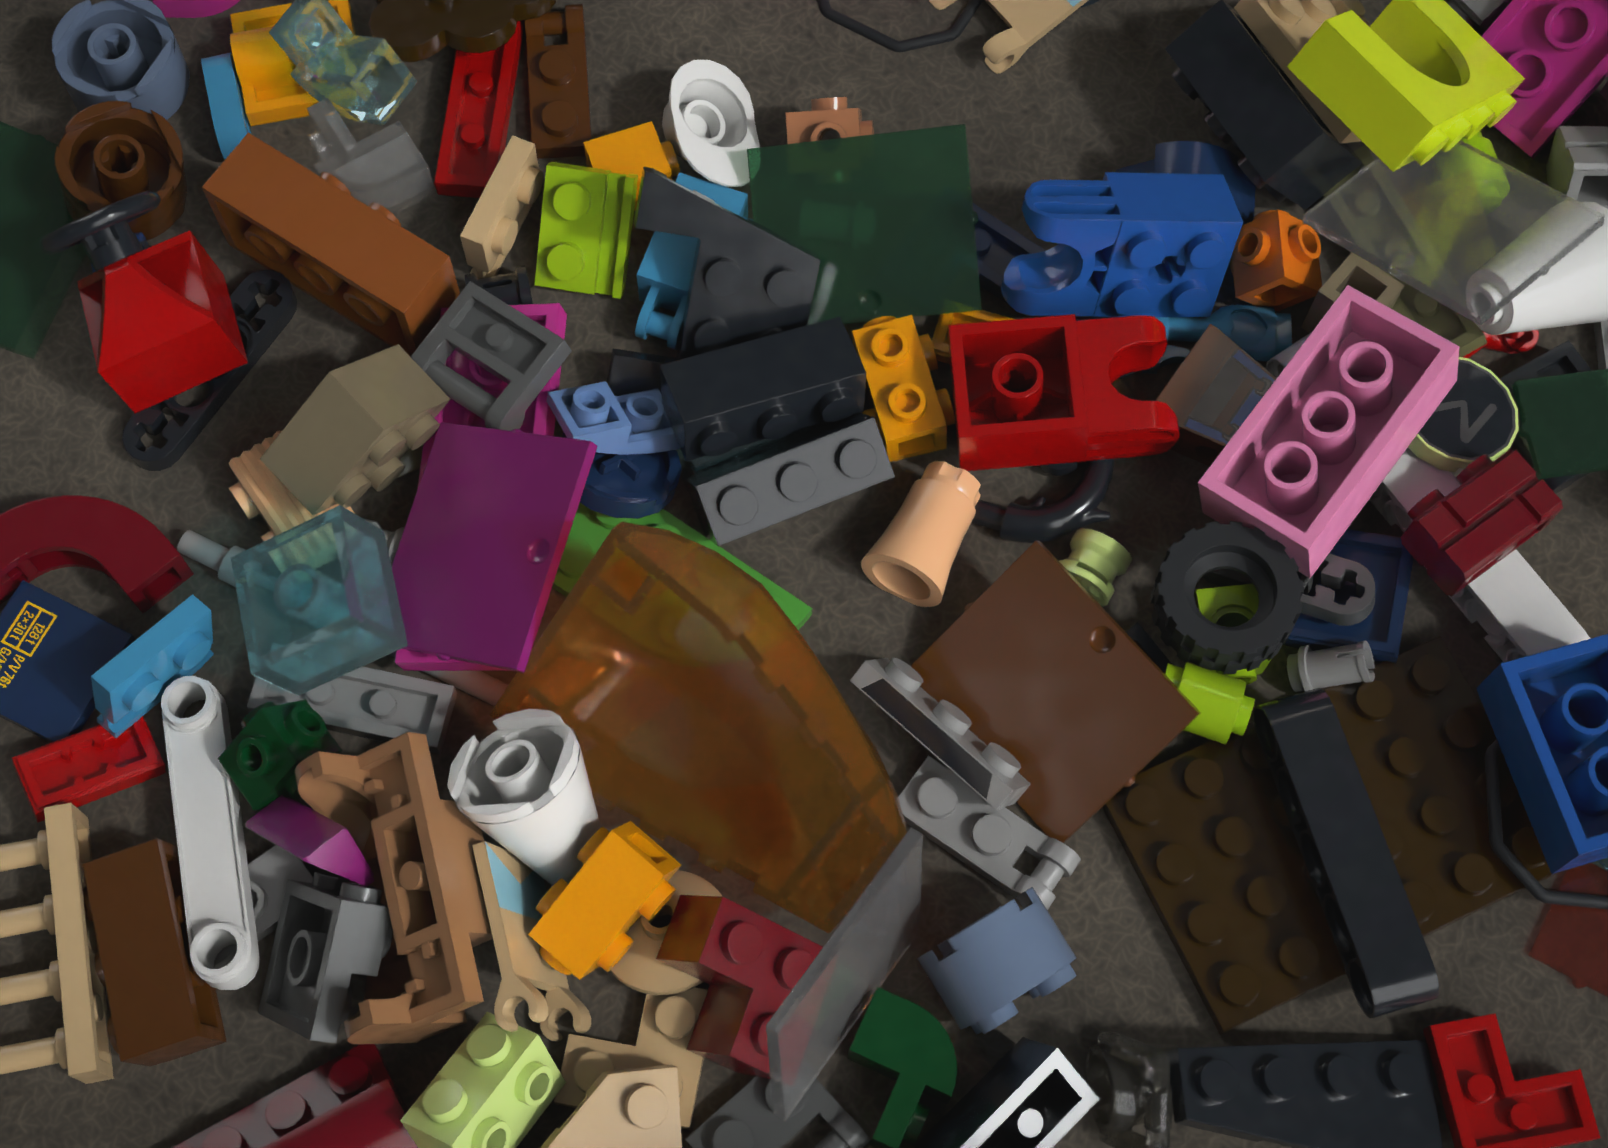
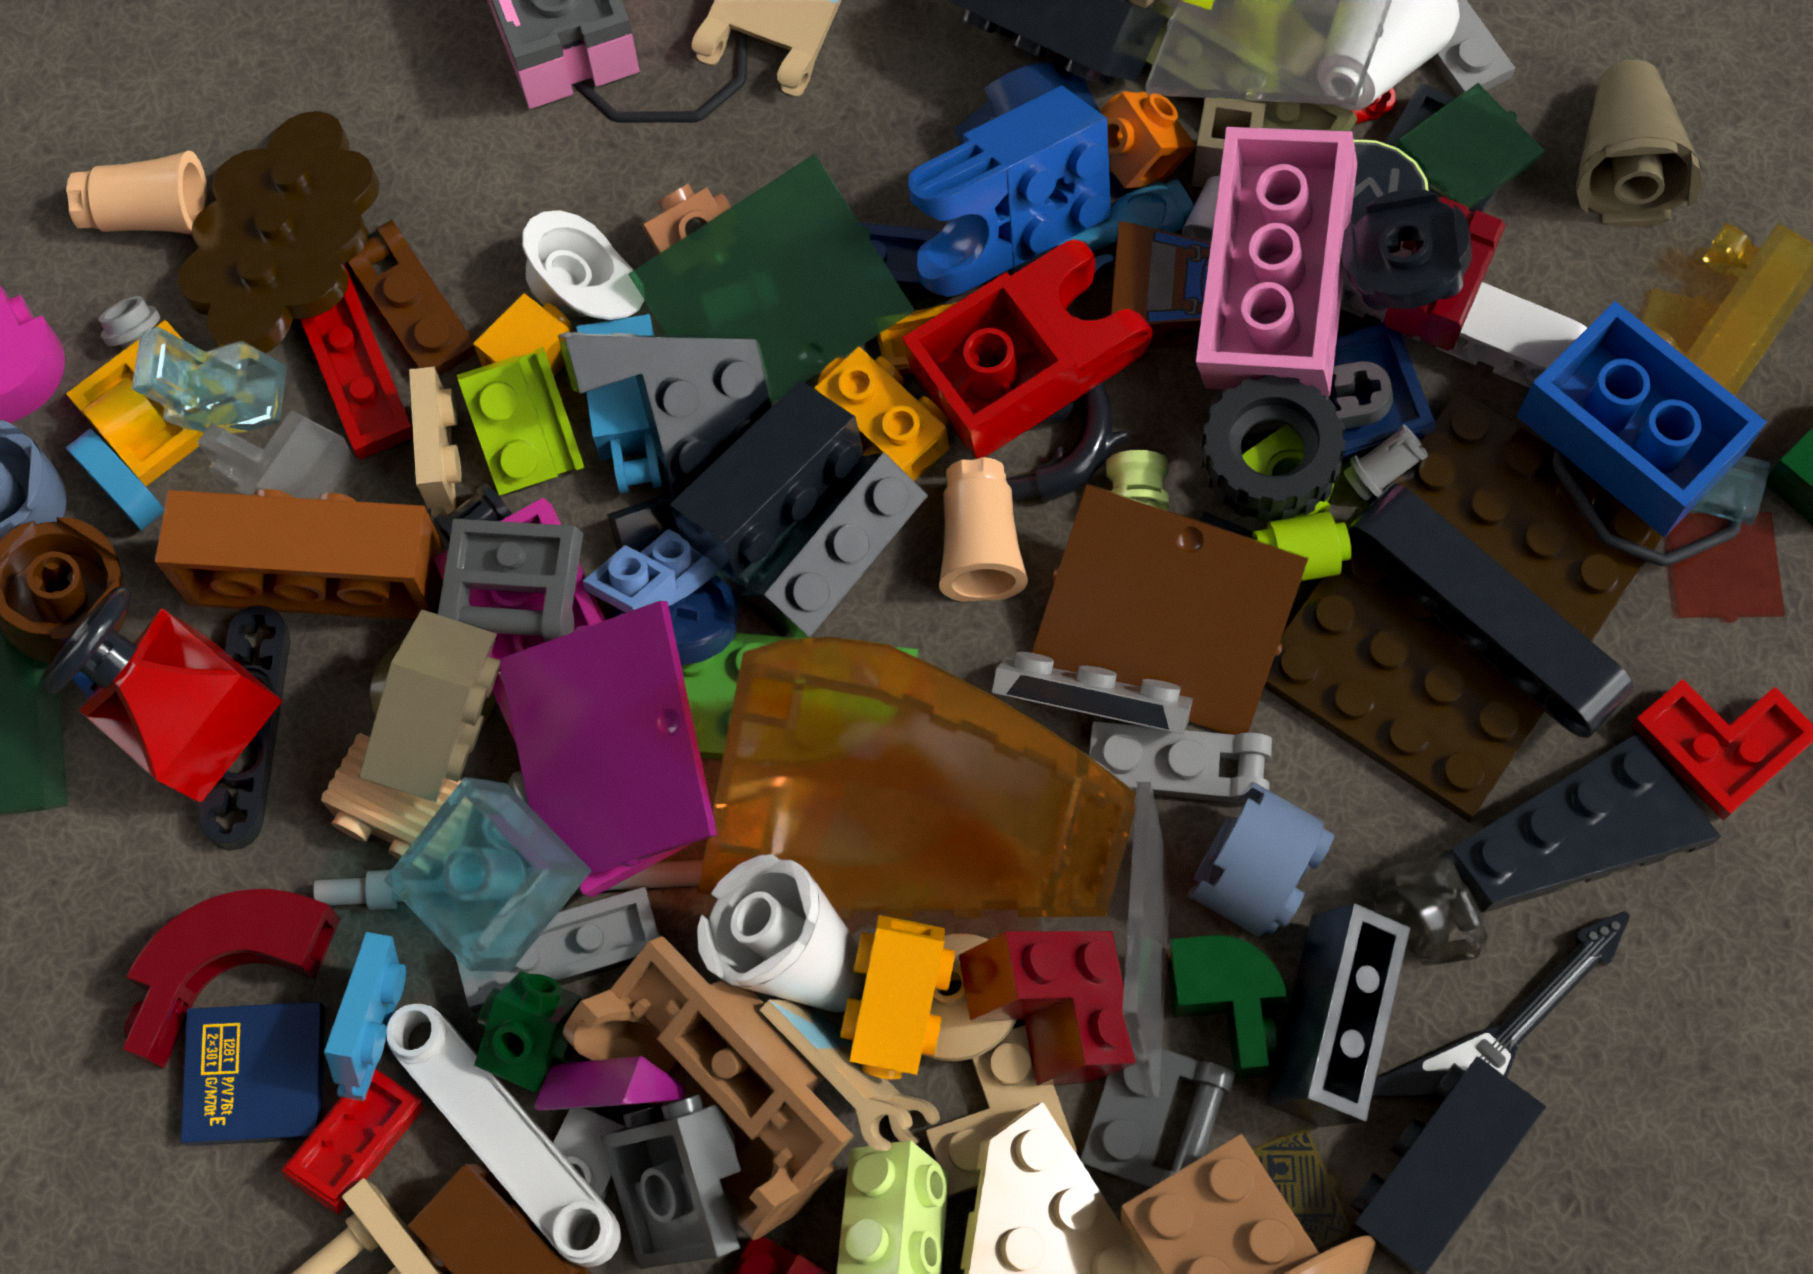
camera: 25 degrees left, 0 degrees up
none -> black plate [1341,189,1473,310]

